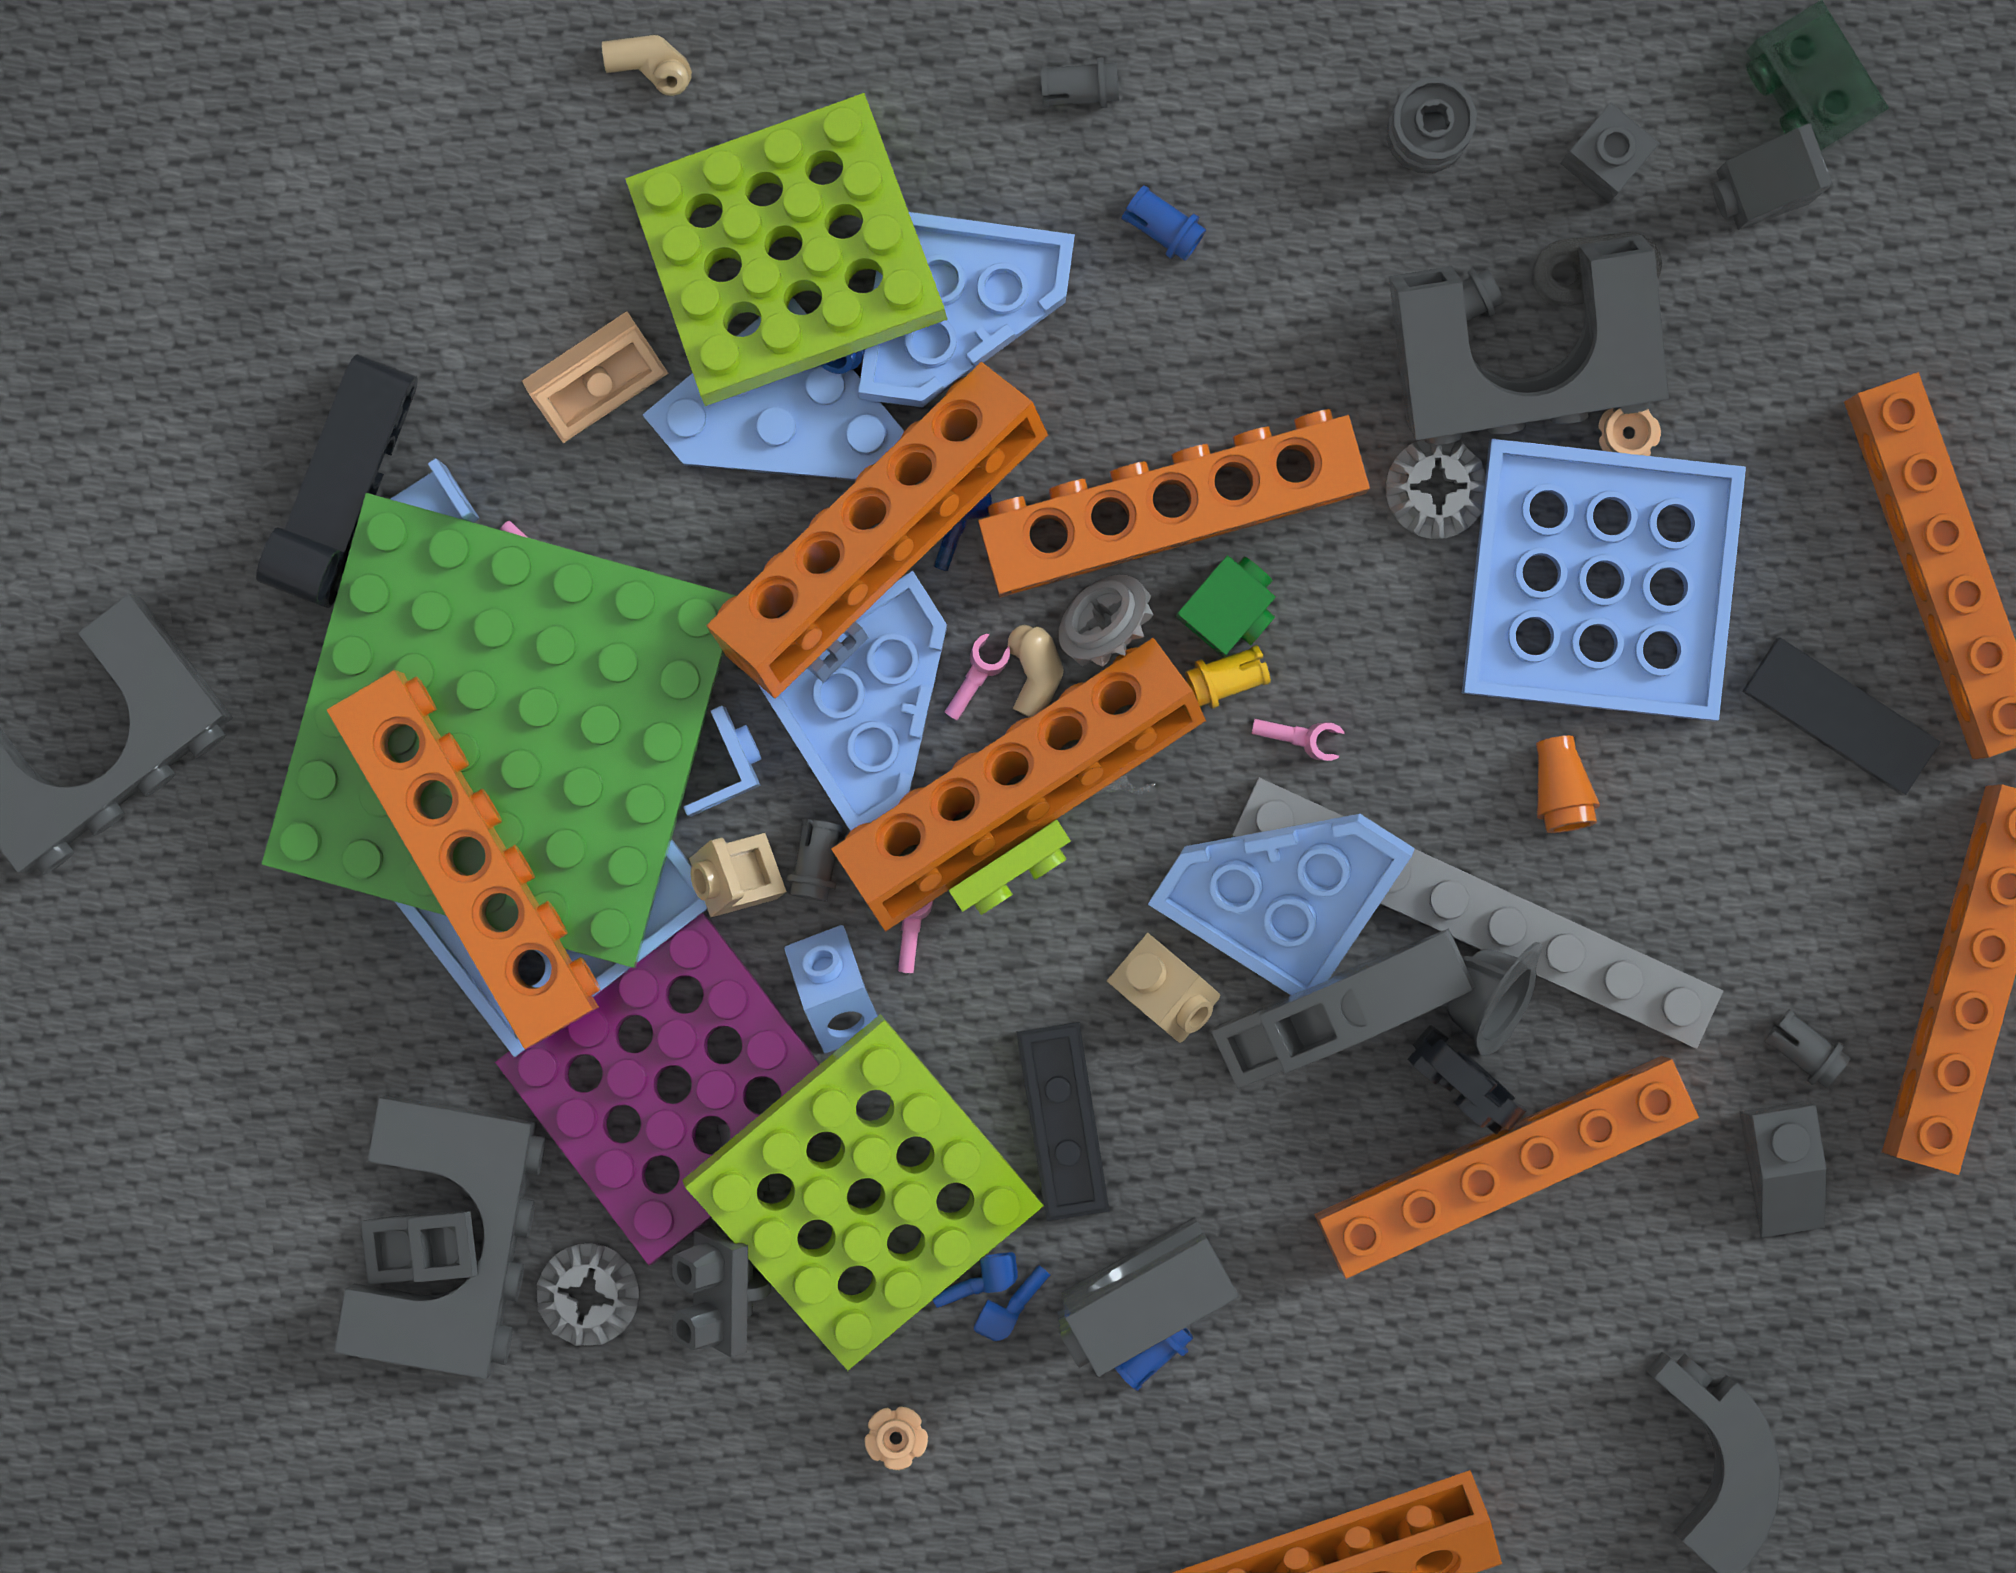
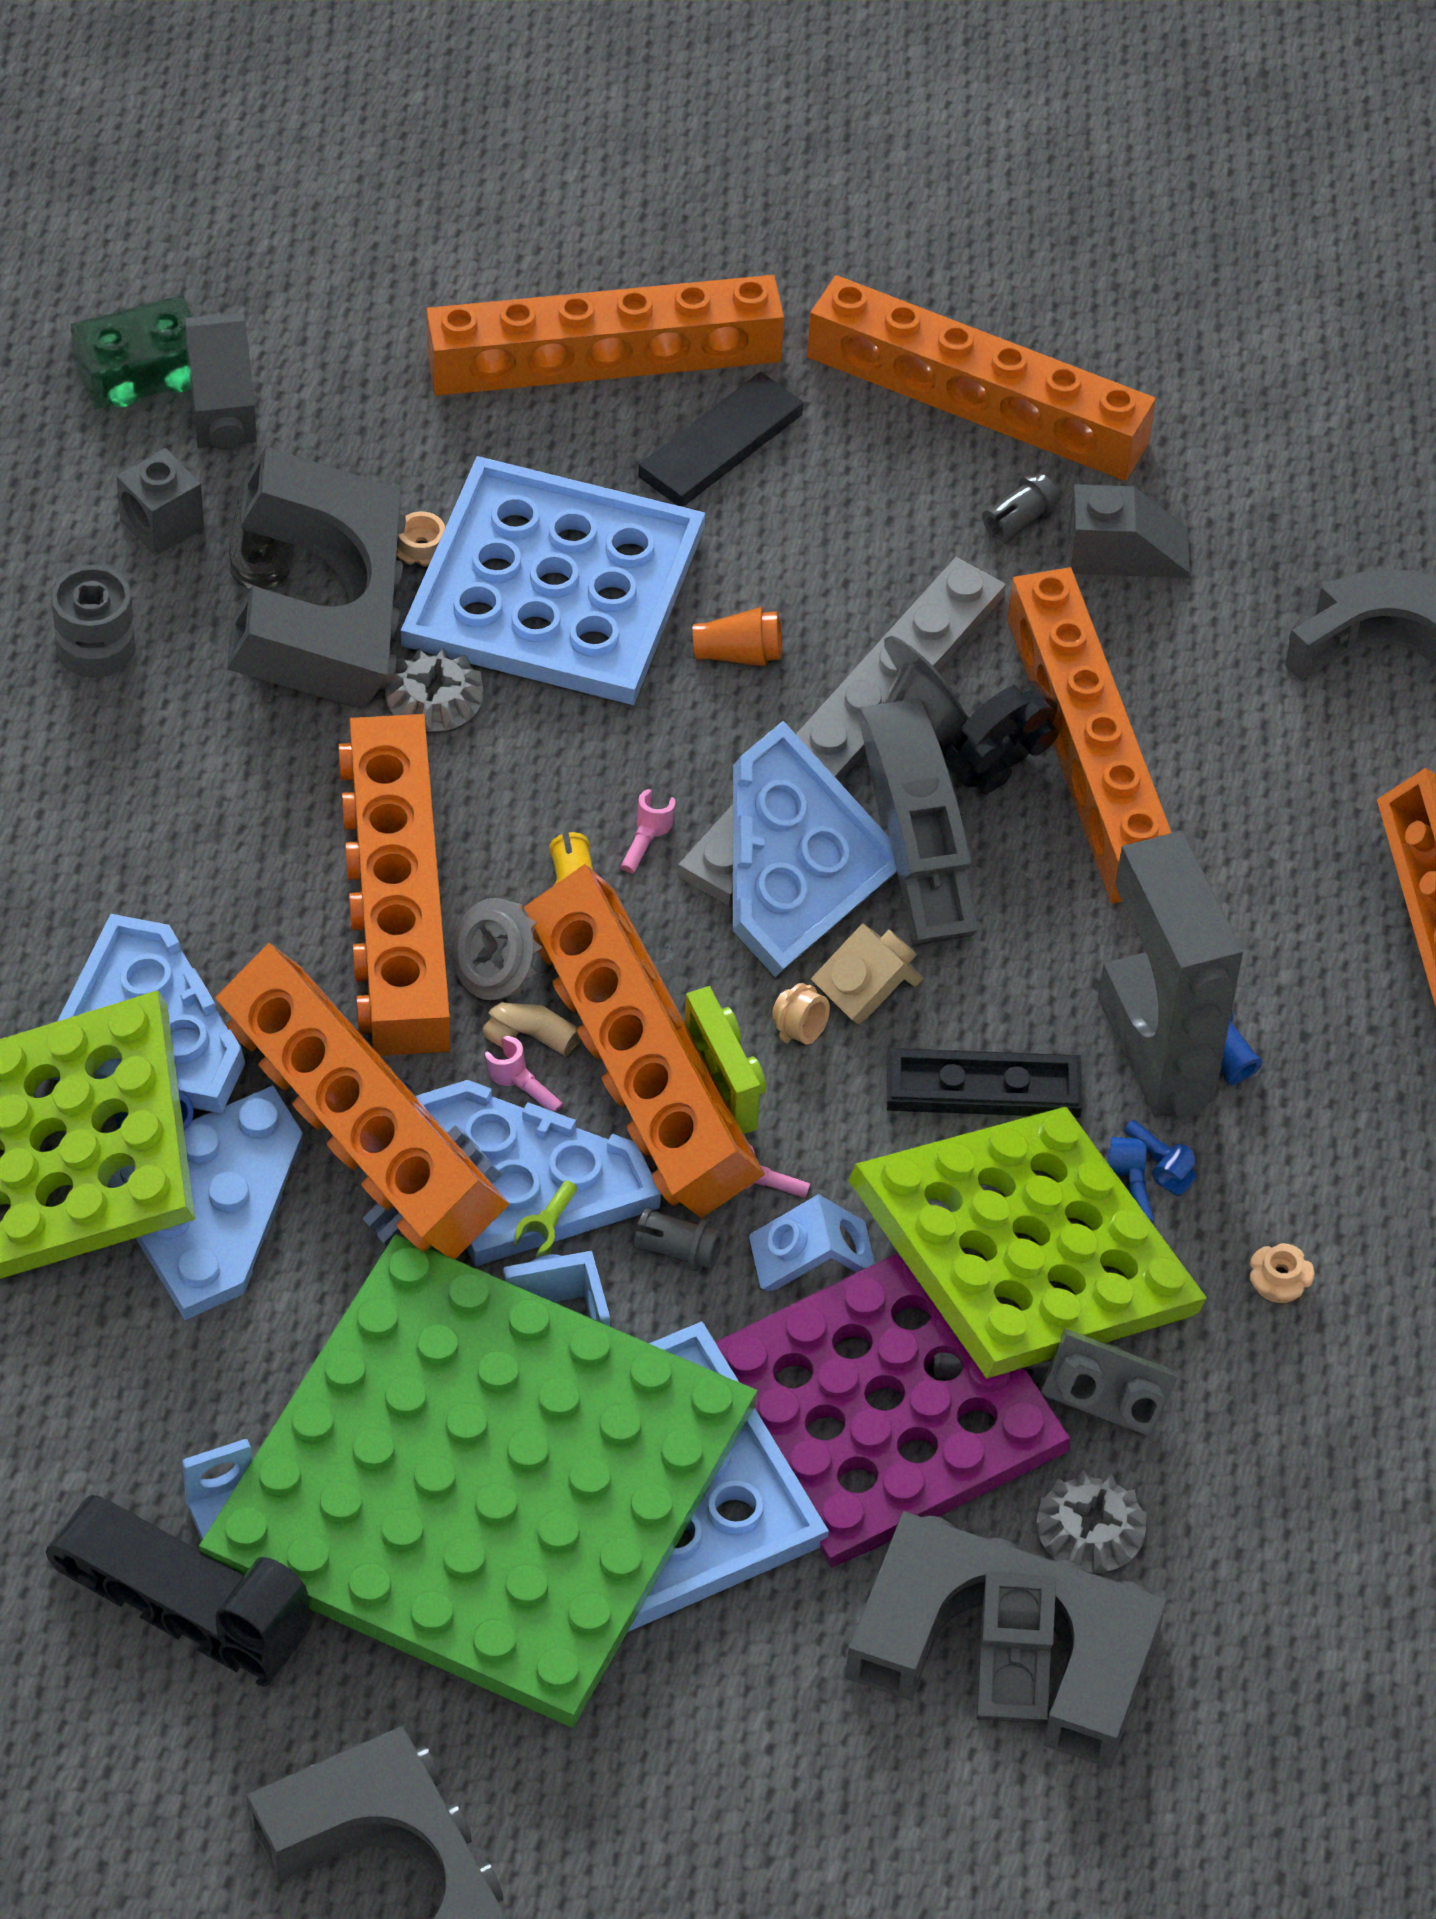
camera: 85 degrees left, 35 degrees down
orange brick [327,670,601,1049] -> none
light nougat slope [522,311,669,443] -> none
tan bracket [689,833,787,917] -> none
blue pin [1121,185,1206,261] -> none
green brick [1175,555,1276,658] -> none
none -> lime hand [513,1181,578,1259]
none -> light nougat plate [772,983,830,1044]

